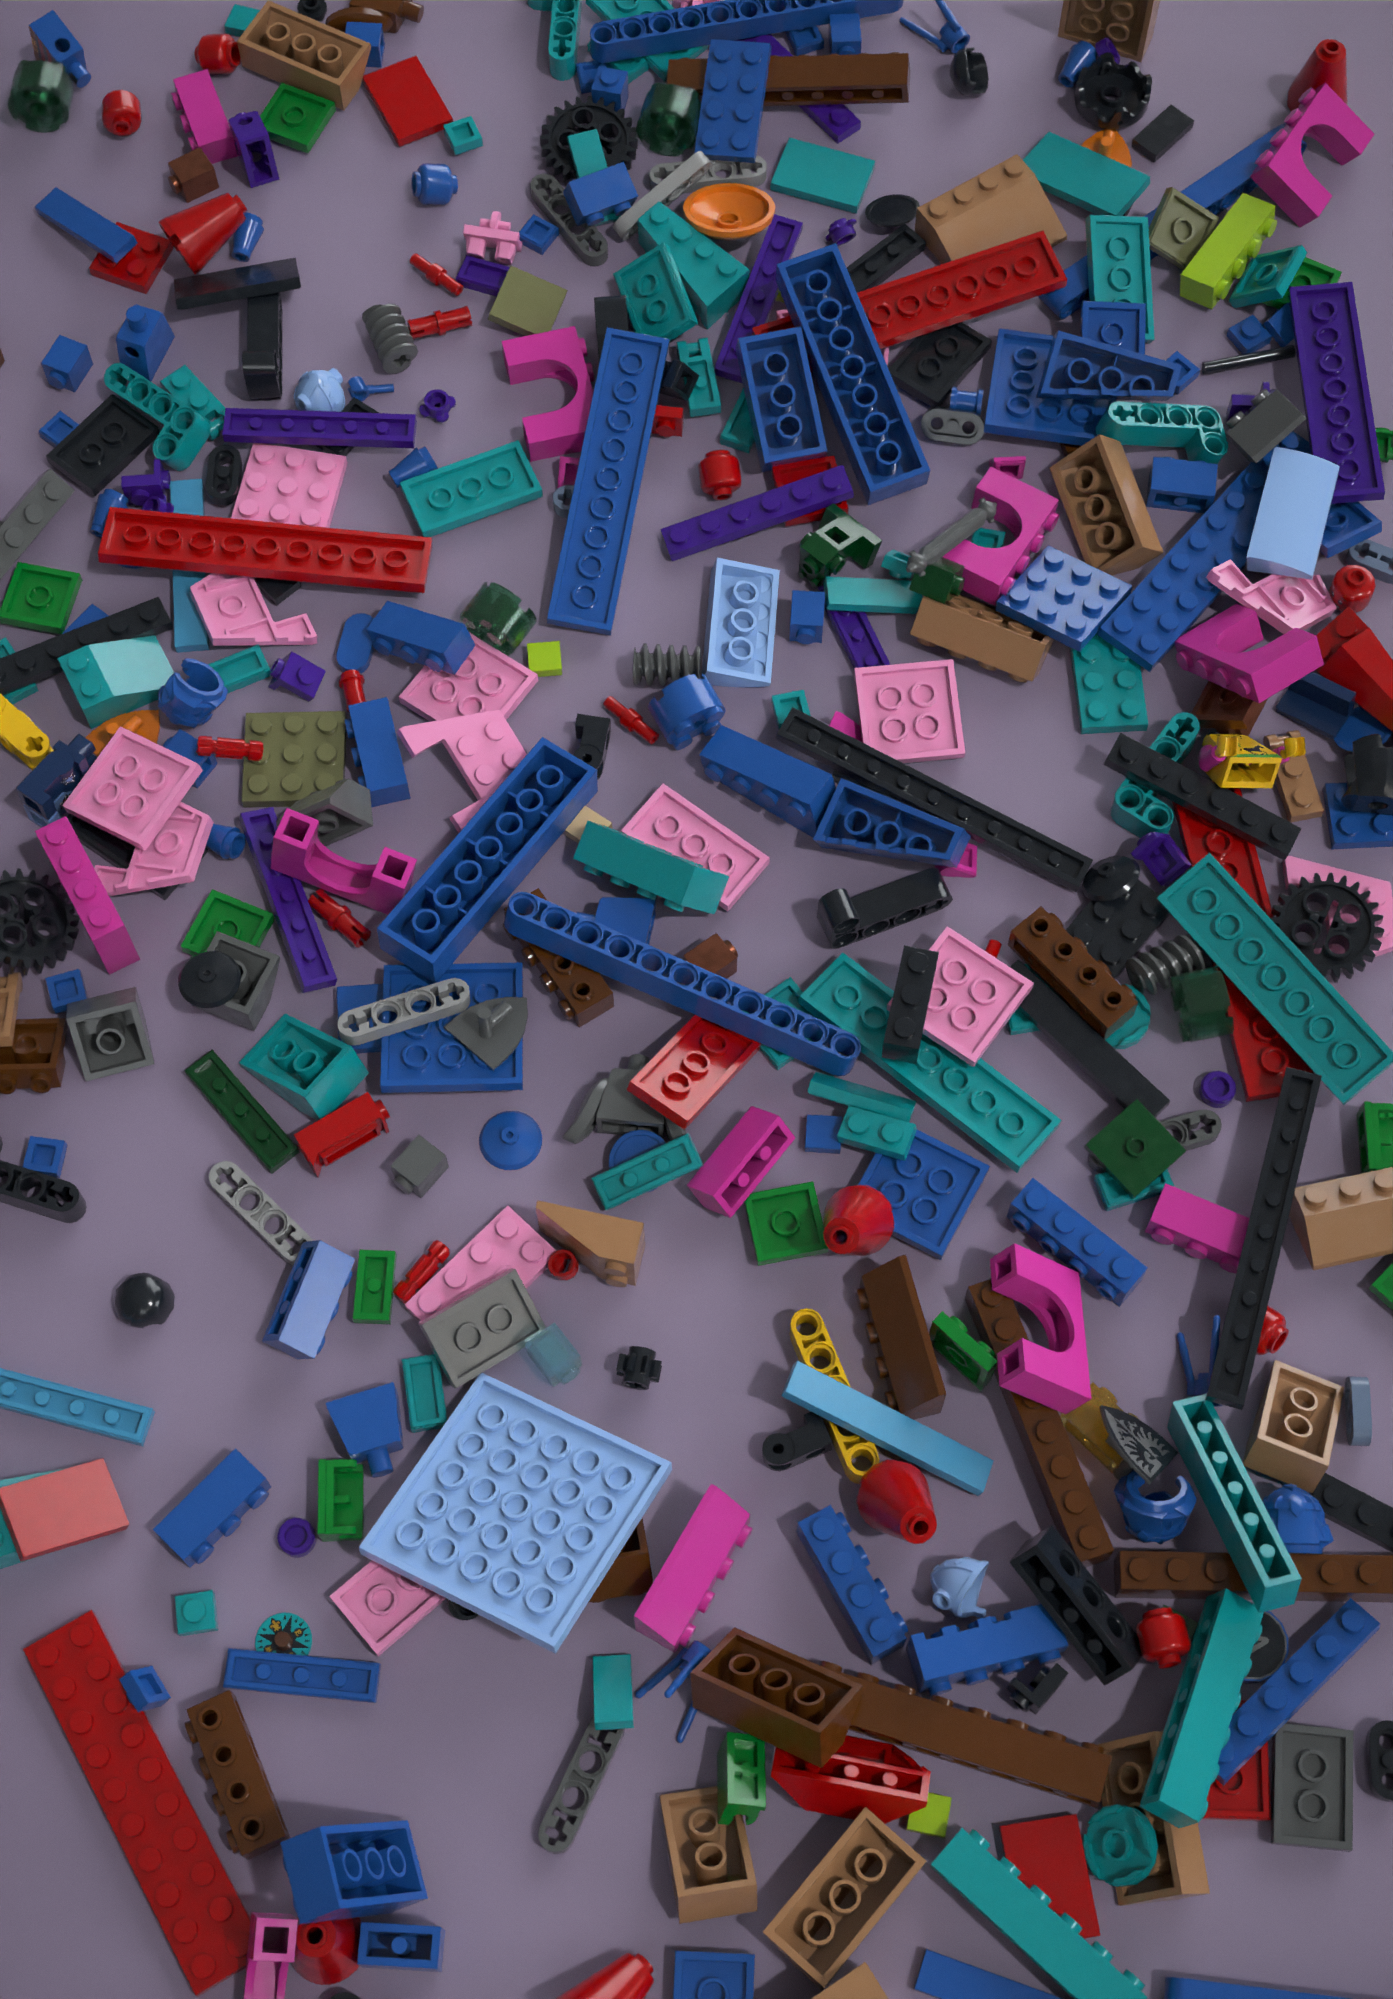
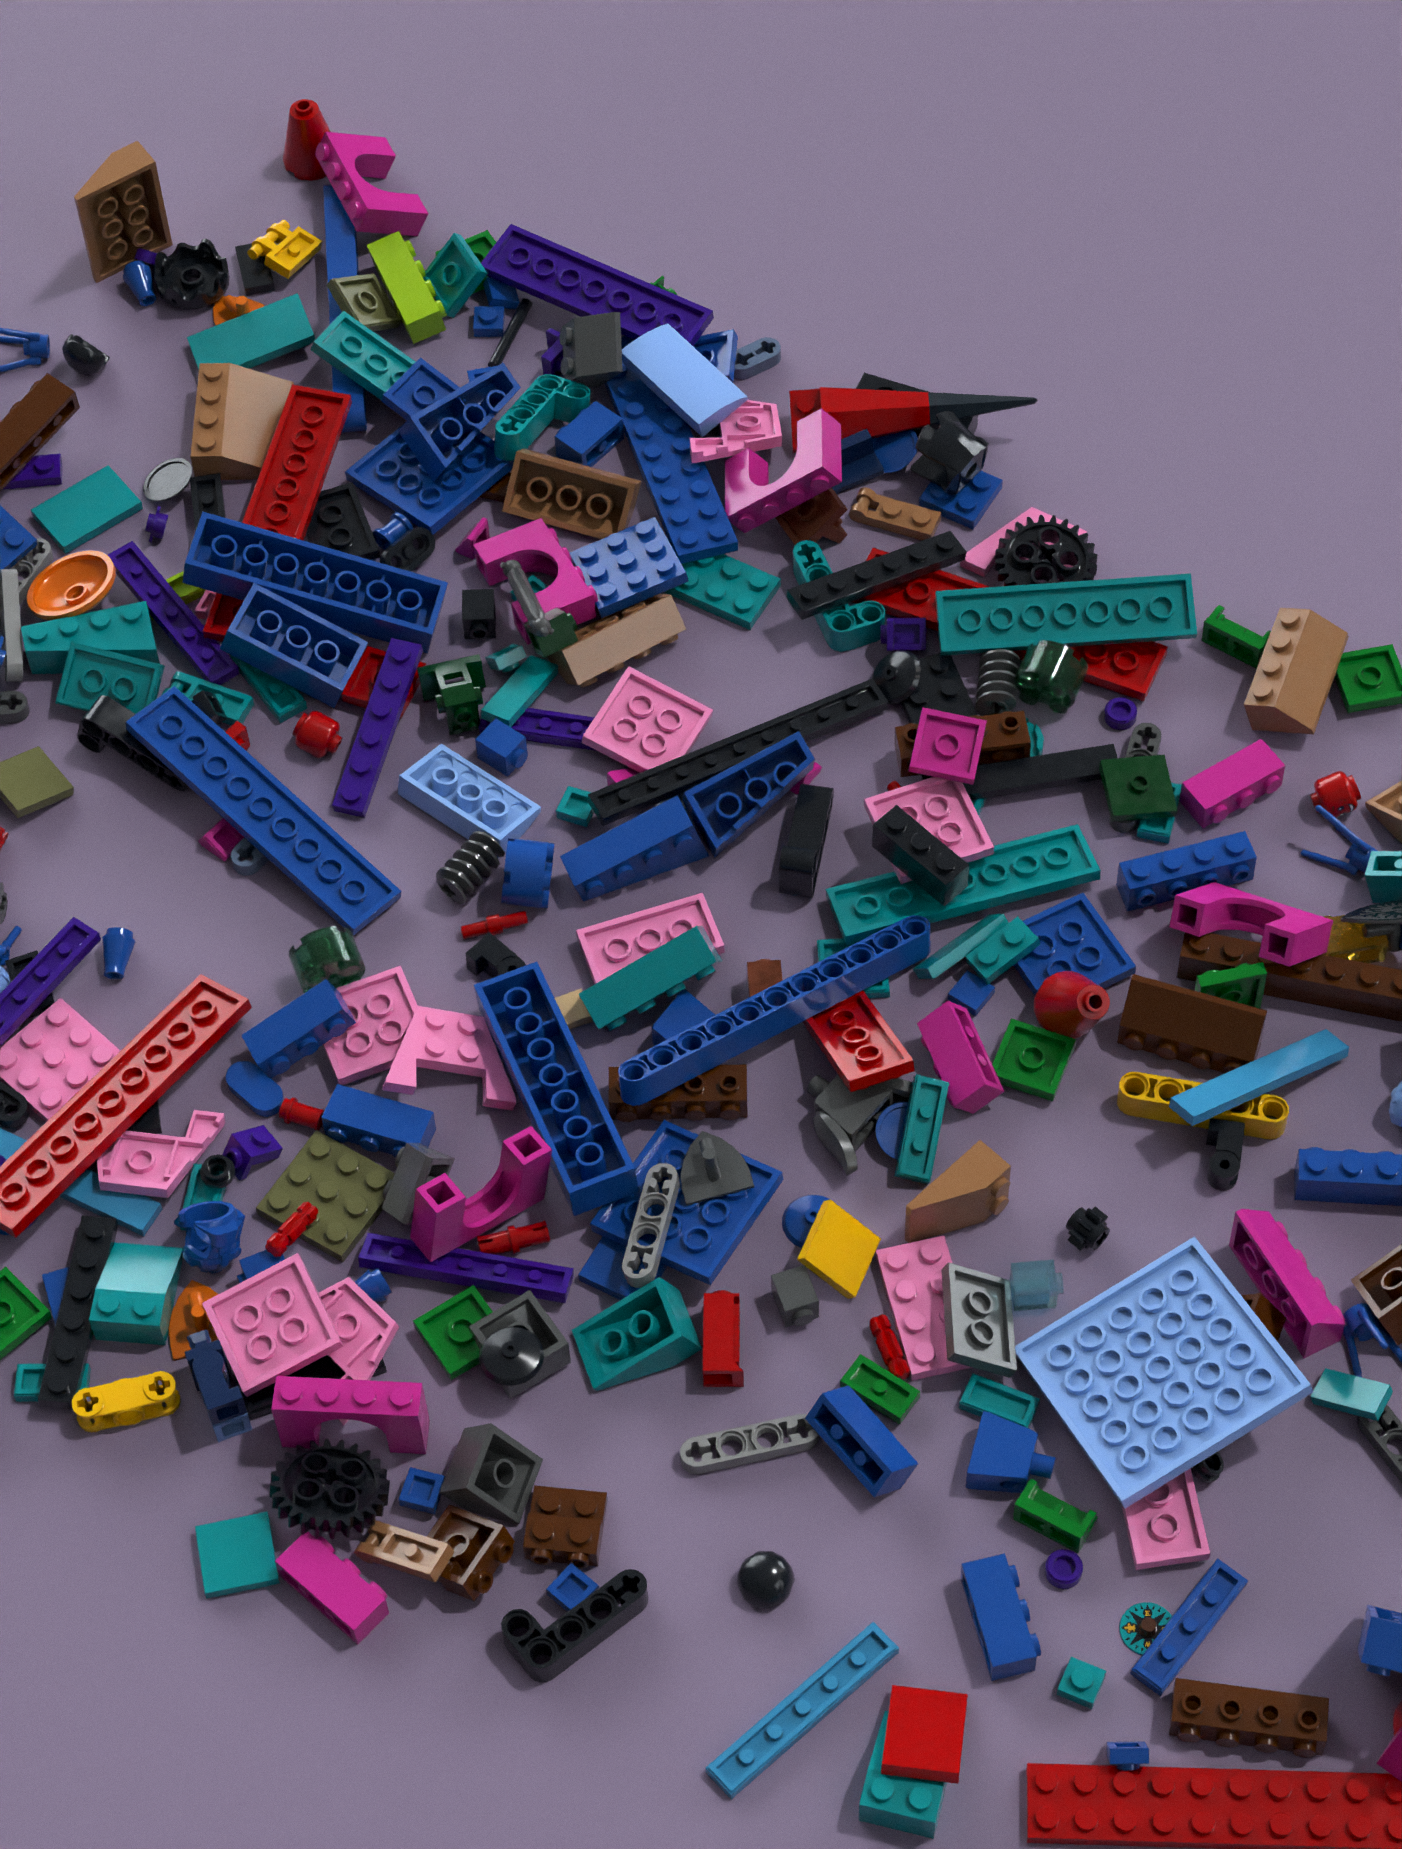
camera: 55 degrees left, 10 degrees down
dark green tile [185,1049,300,1174] -> none
teal plate [400,440,543,537] -> none
dark purple plate [419,389,456,422] -> none
dark pink arch [502,326,594,462] -> none
lime tile [527,641,562,677] -> none
red hinge [548,1249,579,1281] -> none
red cone [856,1459,937,1544] -> none
torso [1198,732,1306,788] -> none
black plate [1205,1067,1322,1410] -> none
red head [1329,565,1376,613] -> none
none -> black plate [200,1154,236,1189]
none -> yellow plate [247,220,323,279]
none -> black brick [462,588,496,640]
none -> reddish brown plate [523,1485,608,1569]
none -> yellow tile [797,1199,881,1299]
none -> dark pink plate [909,707,987,785]

